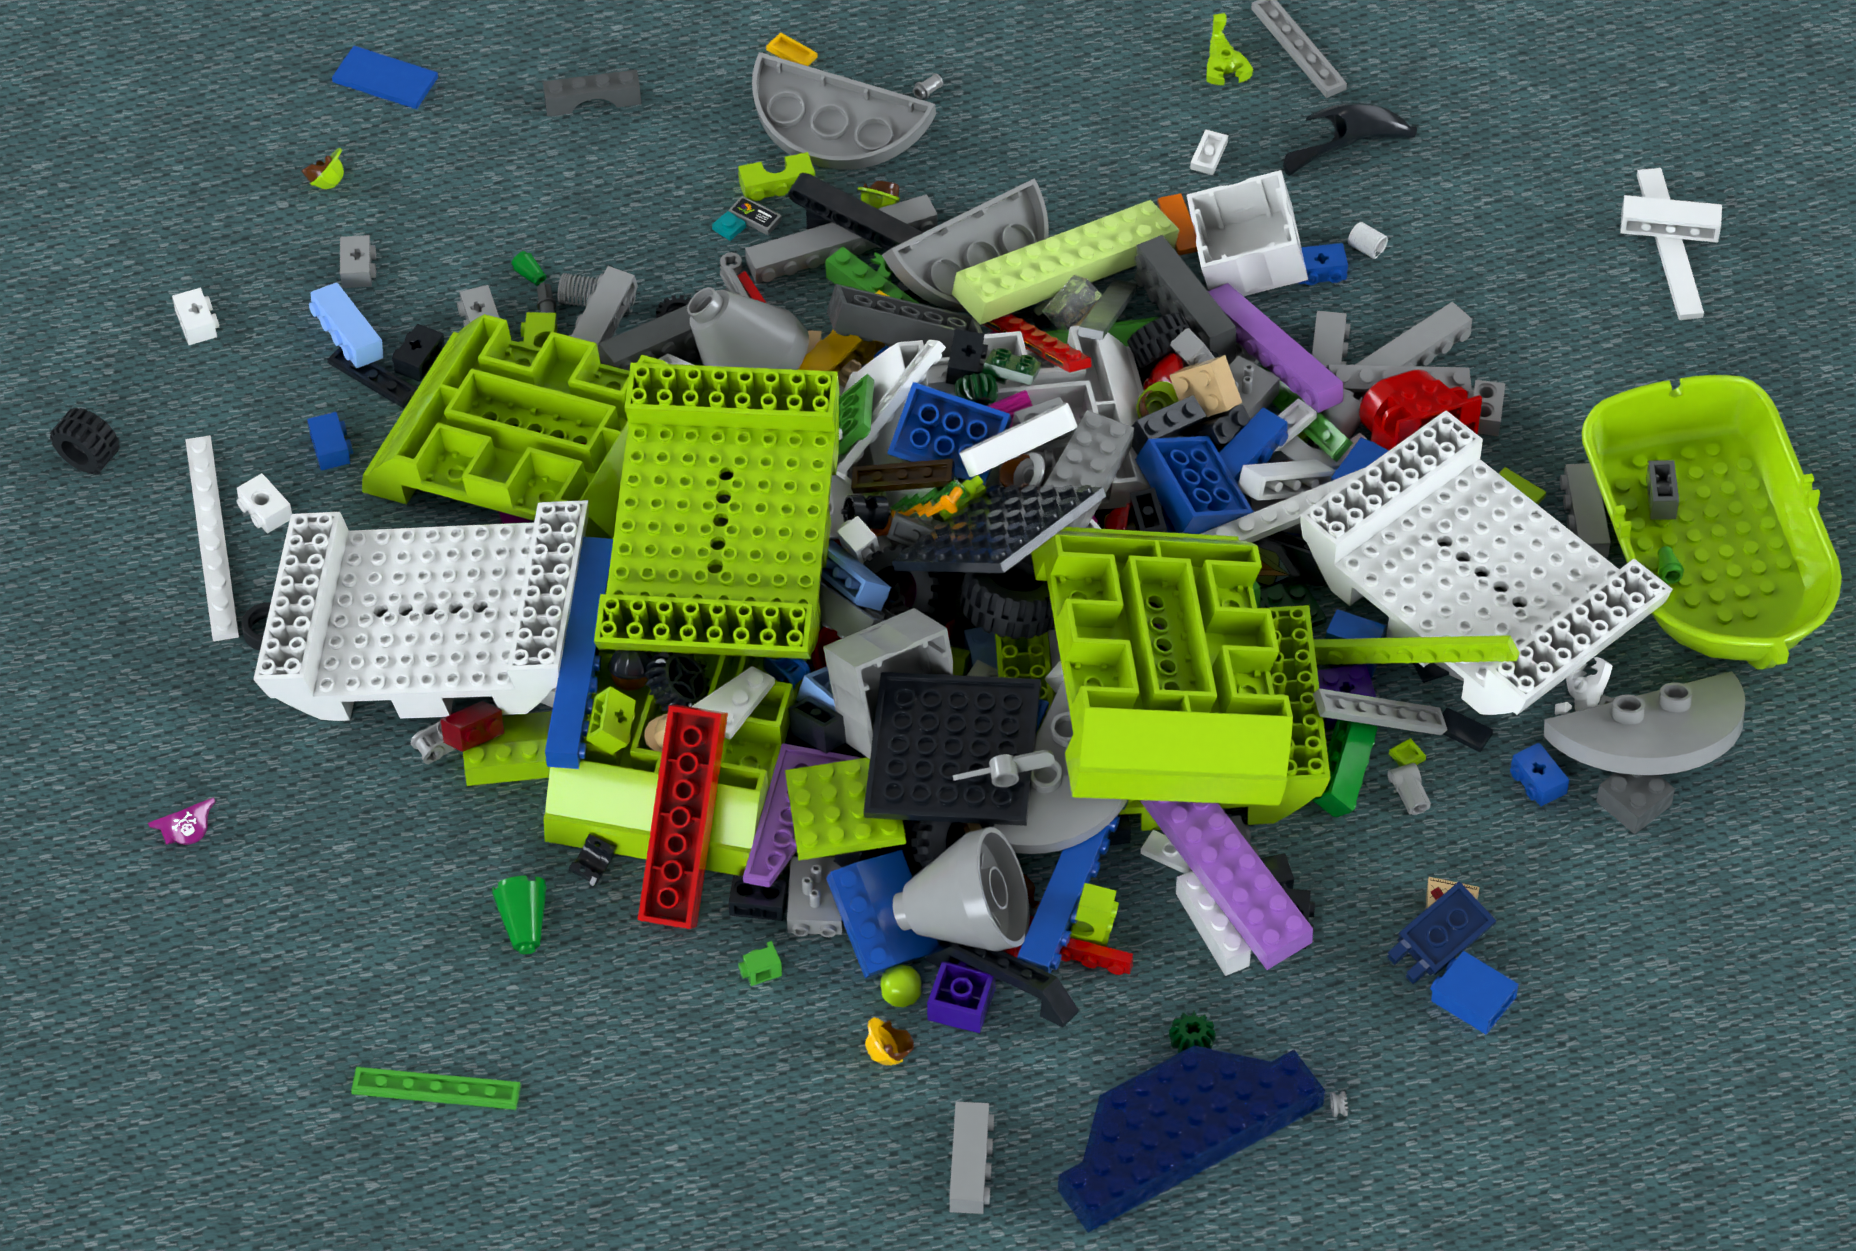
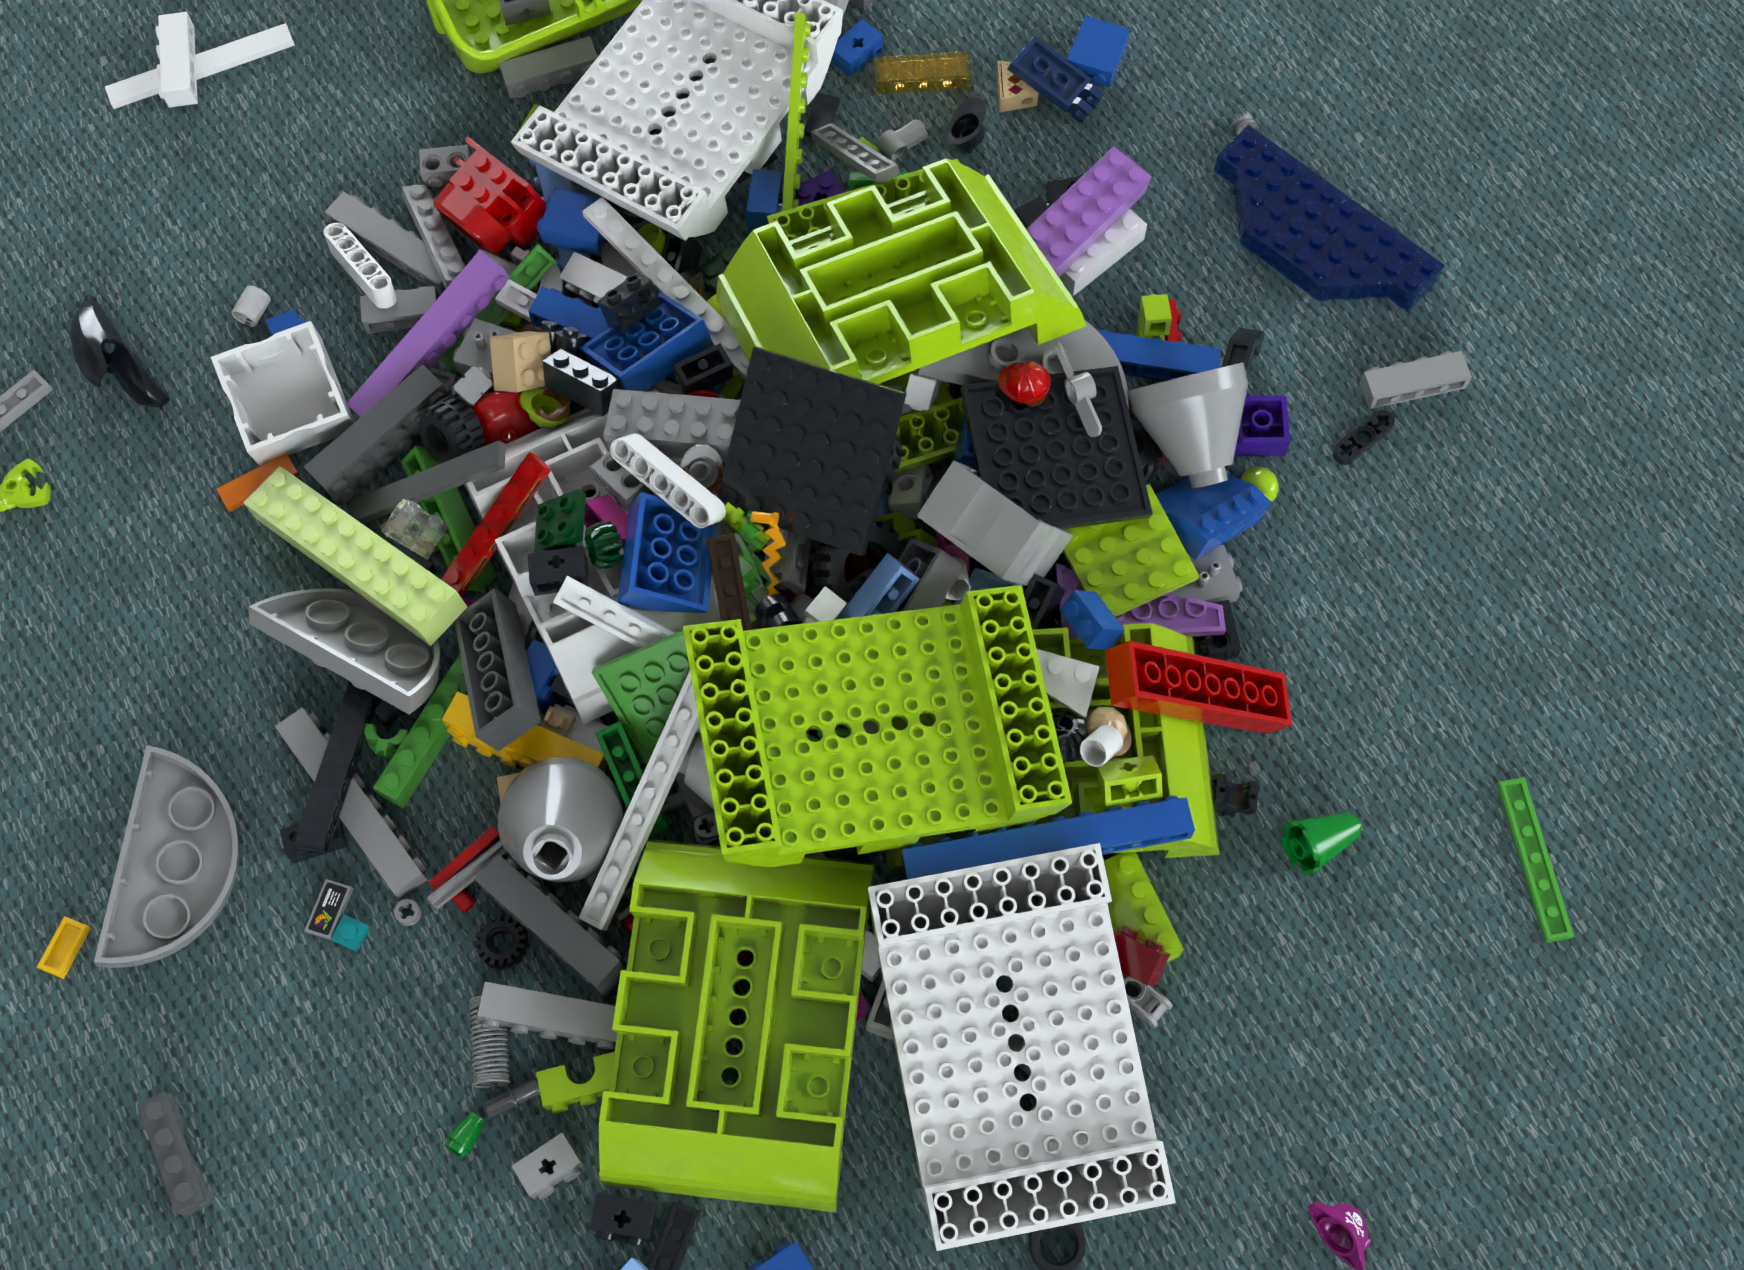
camera: 105 degrees left, 15 degrees up
lime arch [738,152,815,201] -> none
bright green brick [738,941,782,986] -> none
lime piece [857,181,900,209] -> none
piece [865,1017,914,1065] -> none
light grey pin [913,73,943,100] -> none
dark green gear [1169,1011,1216,1059] -> none
white plate [1190,130,1228,175] -> none
none -> white beam [324,223,397,309]
none -> black brick [597,272,662,333]
none -> clear yellow brick [874,51,972,95]
none -> black piece [946,97,986,153]
none -> red piece [998,361,1051,407]
none -> blue brick [1059,590,1125,650]
none -> white piece [1080,725,1123,767]
none -> black beam [1333,410,1395,465]

